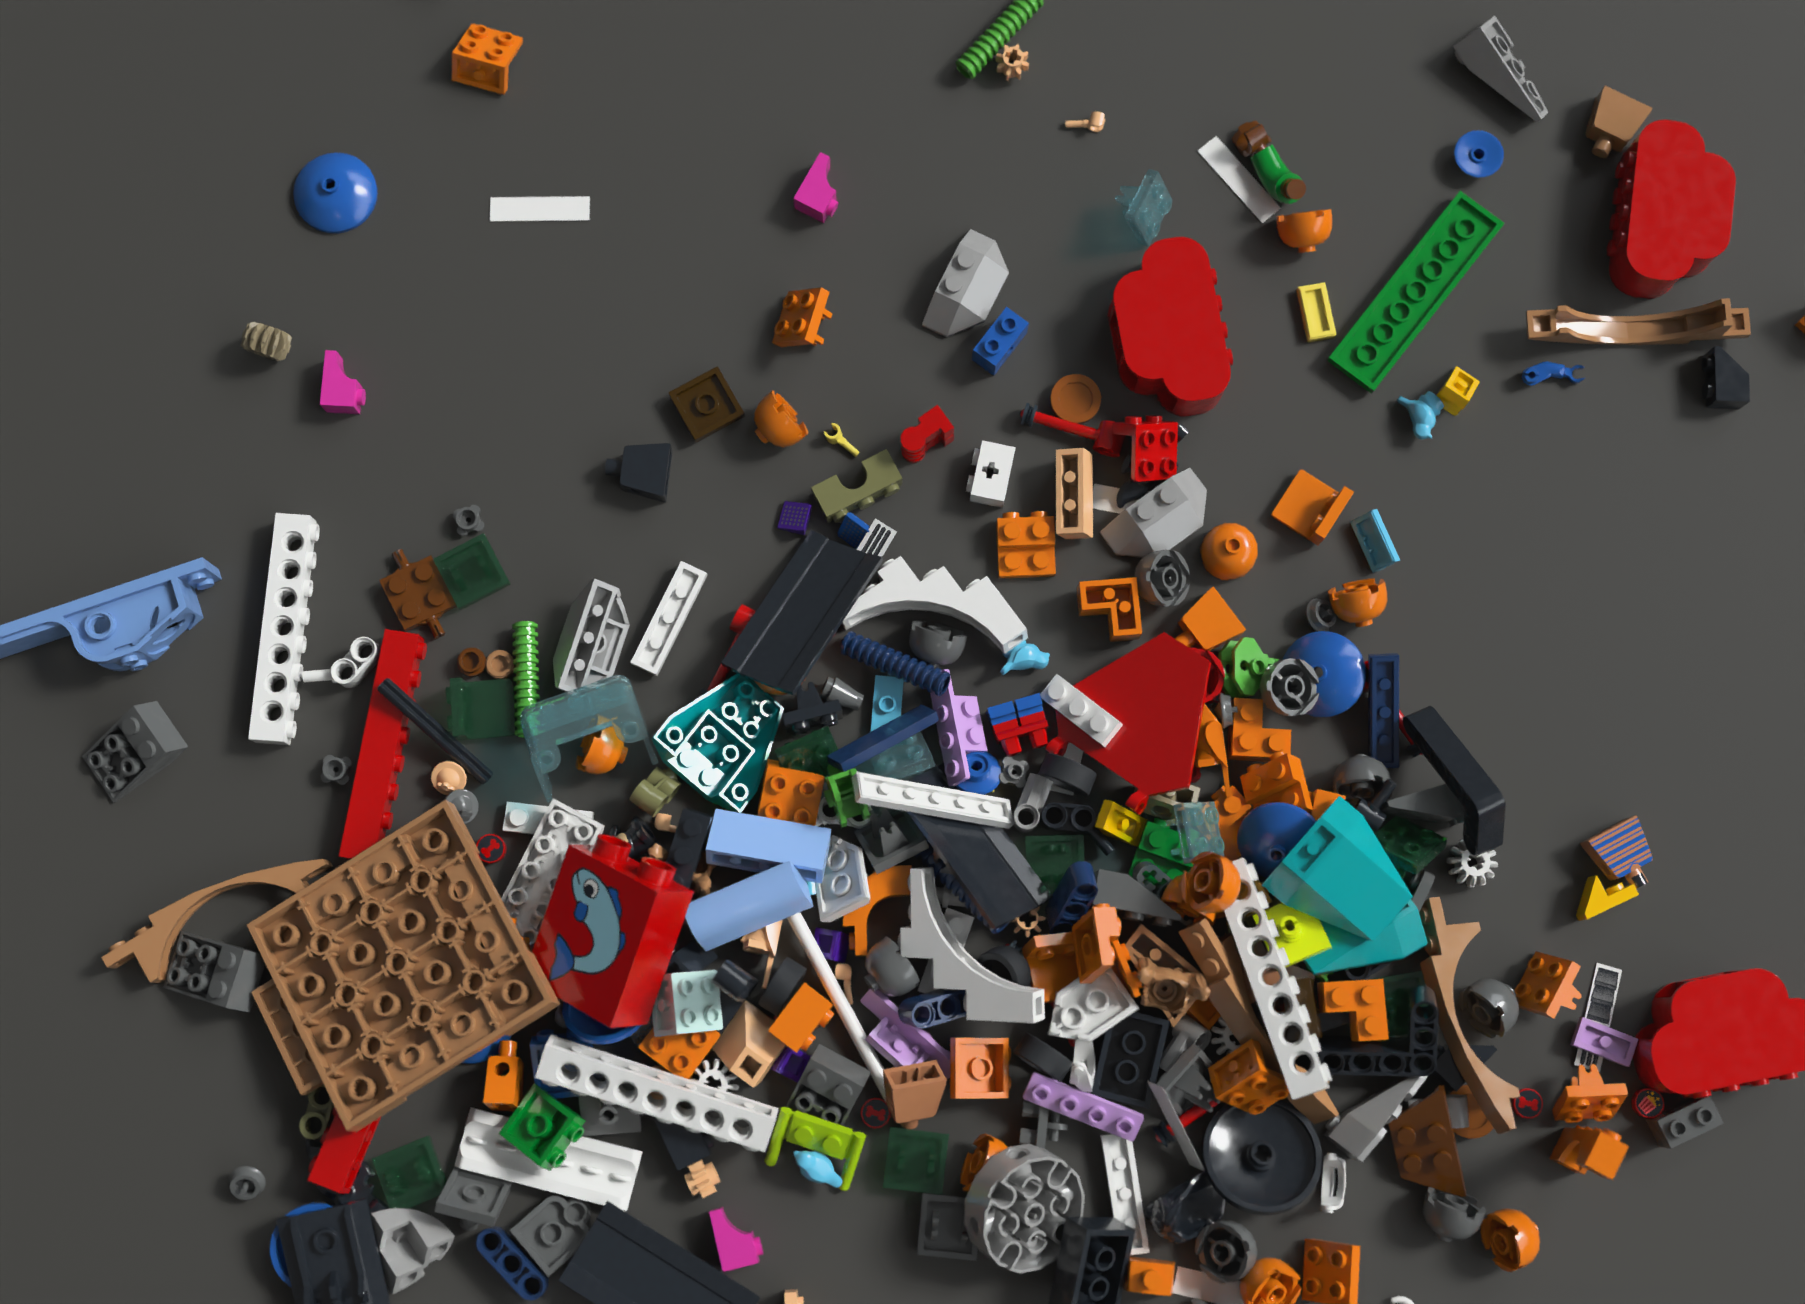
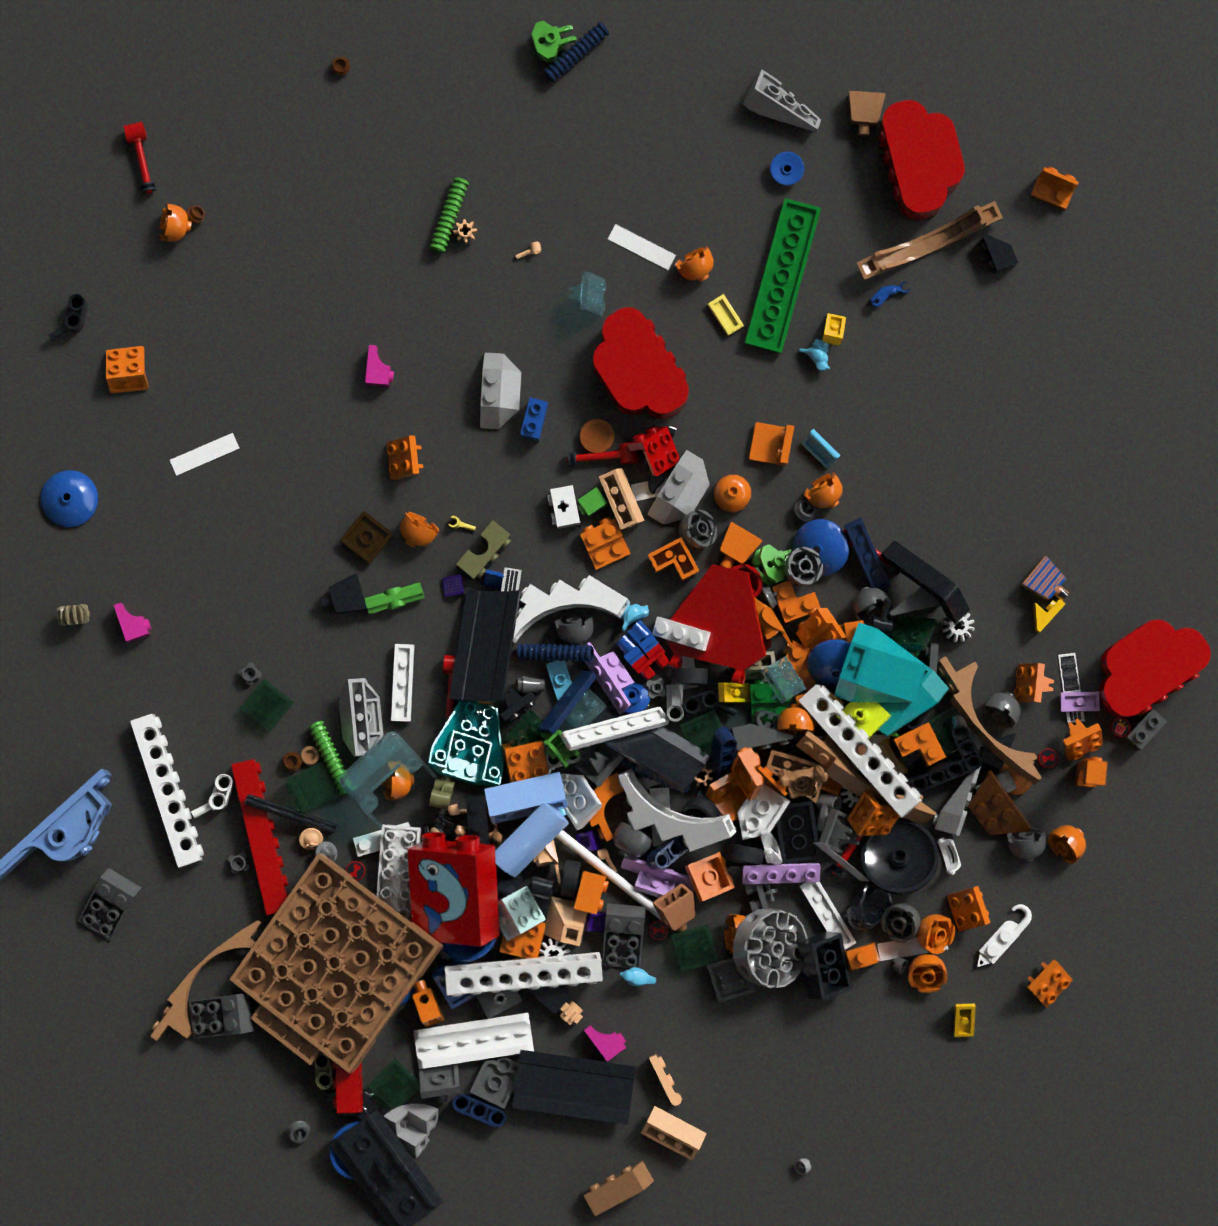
camera: 20 degrees left, 5 degrees up
reddish brown plate [379,549,457,639] -> none
green plate [499,1084,586,1171] -> none
lime plate [765,1107,866,1191] -> none
red legs [901,404,954,463] -> none
orange cylinder [1181,851,1241,914] -> none
piece [1232,120,1306,204] -> none
none -> bright green piece [365,582,425,614]
none -> bright green brick [577,487,608,517]
none -> blue leg [615,620,652,655]

